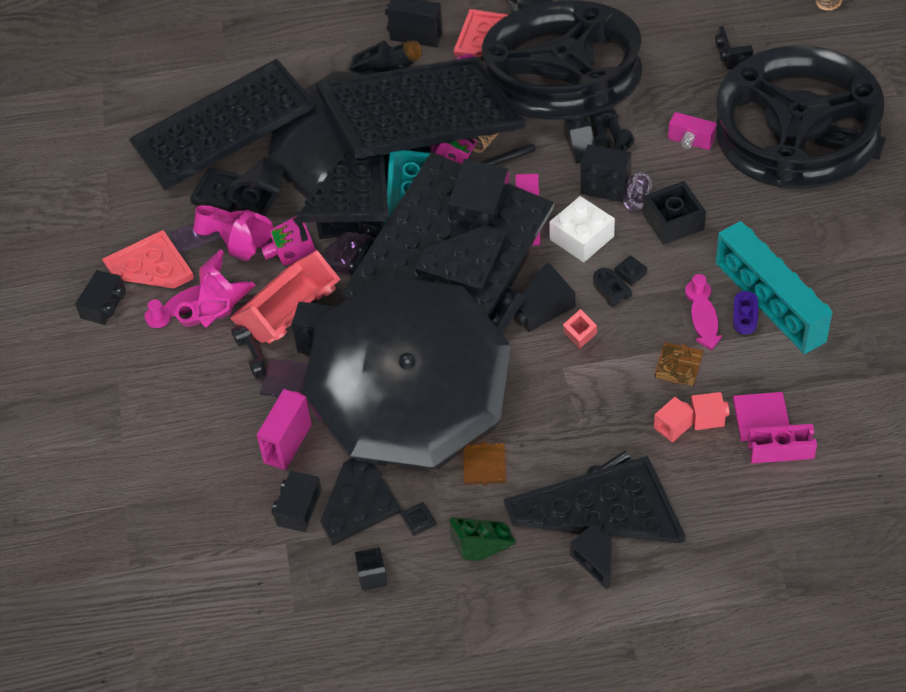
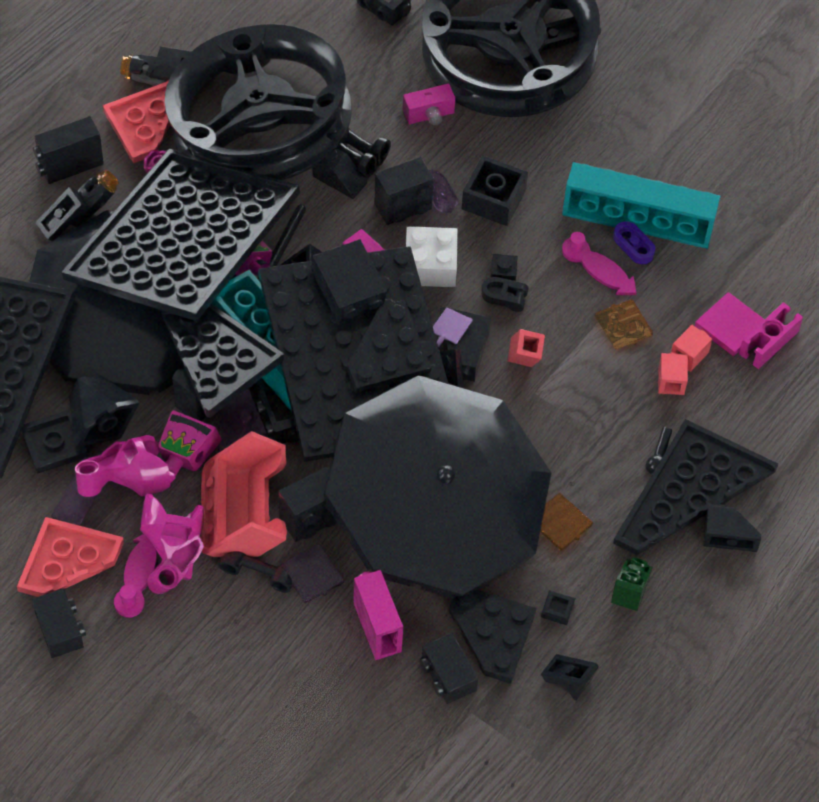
camera: 50 degrees left, 5 degrees up
none -> lavender piece [433,307,473,348]

